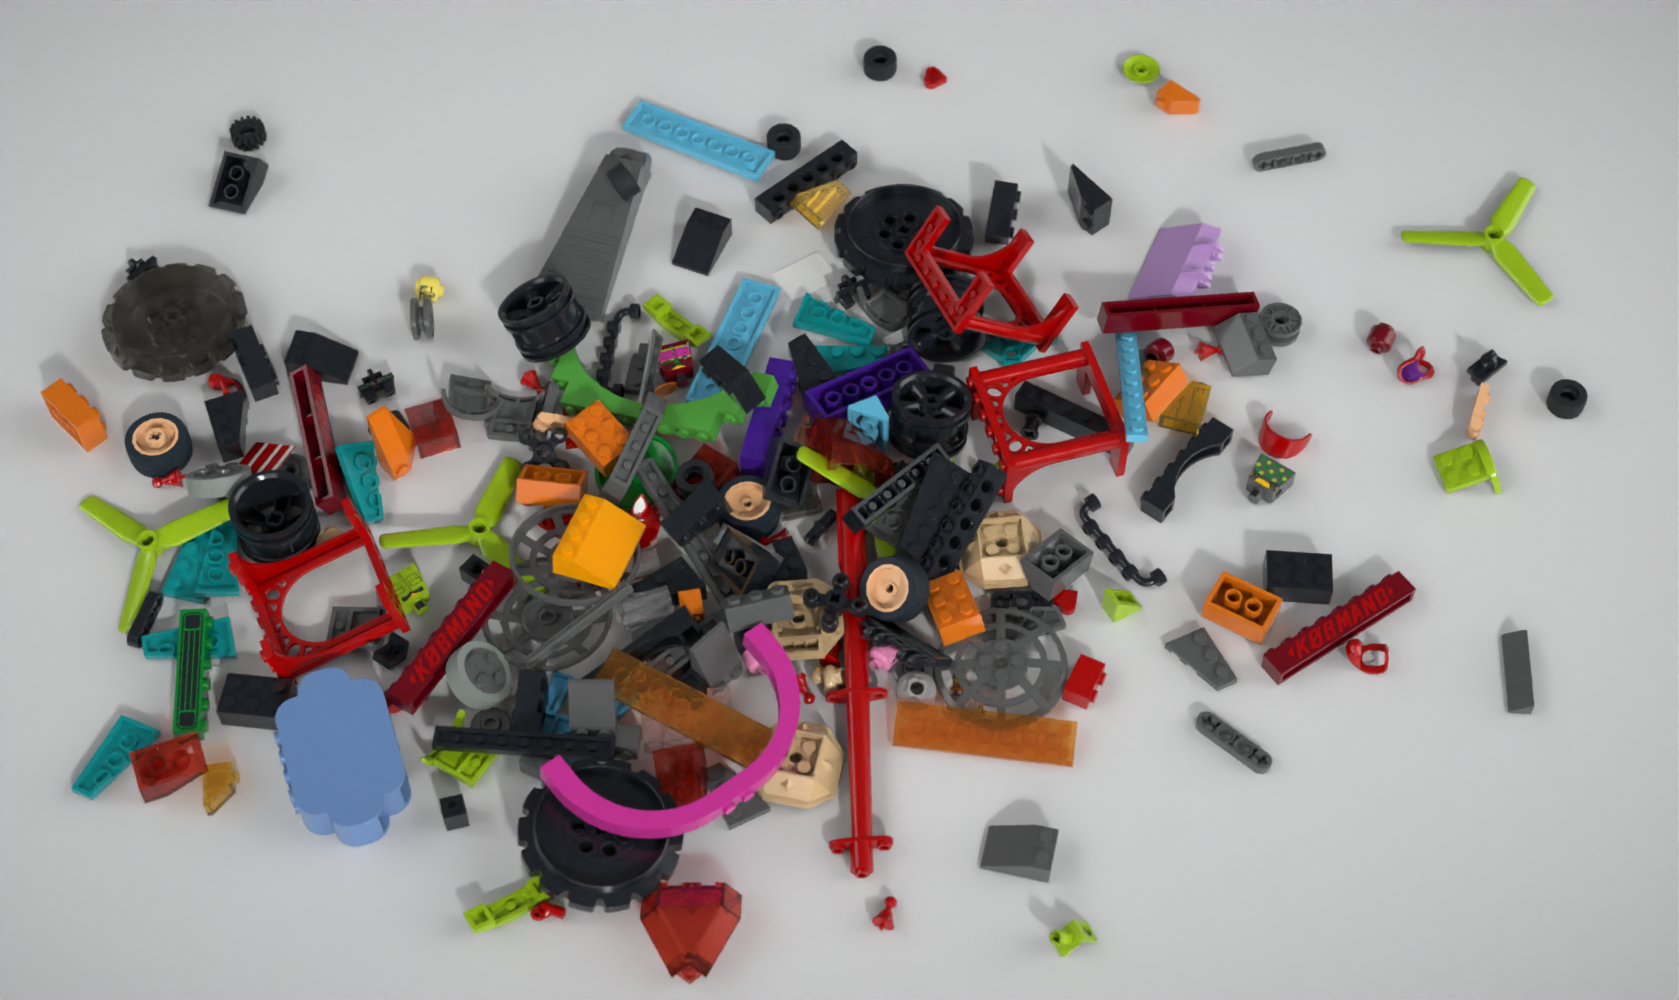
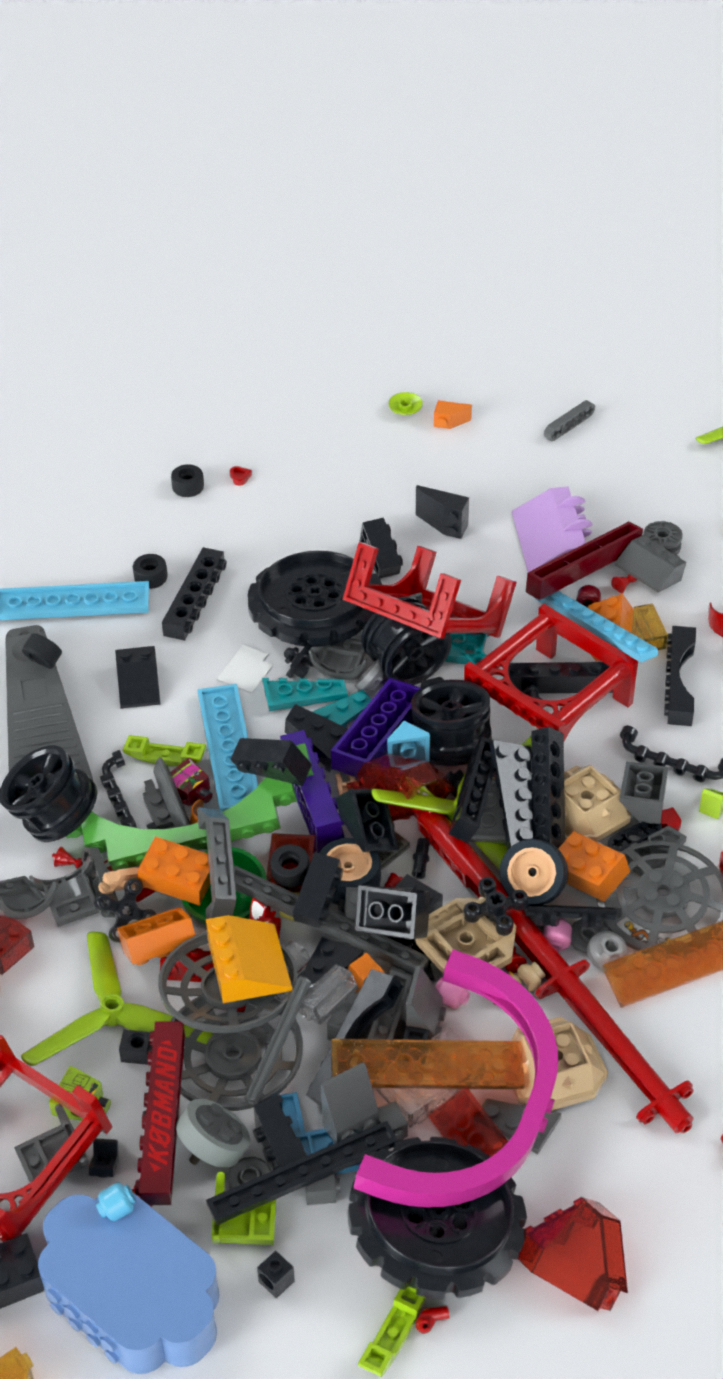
camera: 30 degrees left, 10 degrees down
dark grey slope [721,585,795,633] -> none
clear yellow slope [789,180,851,230] -> none
none -> medium azure head [96,1182,136,1221]

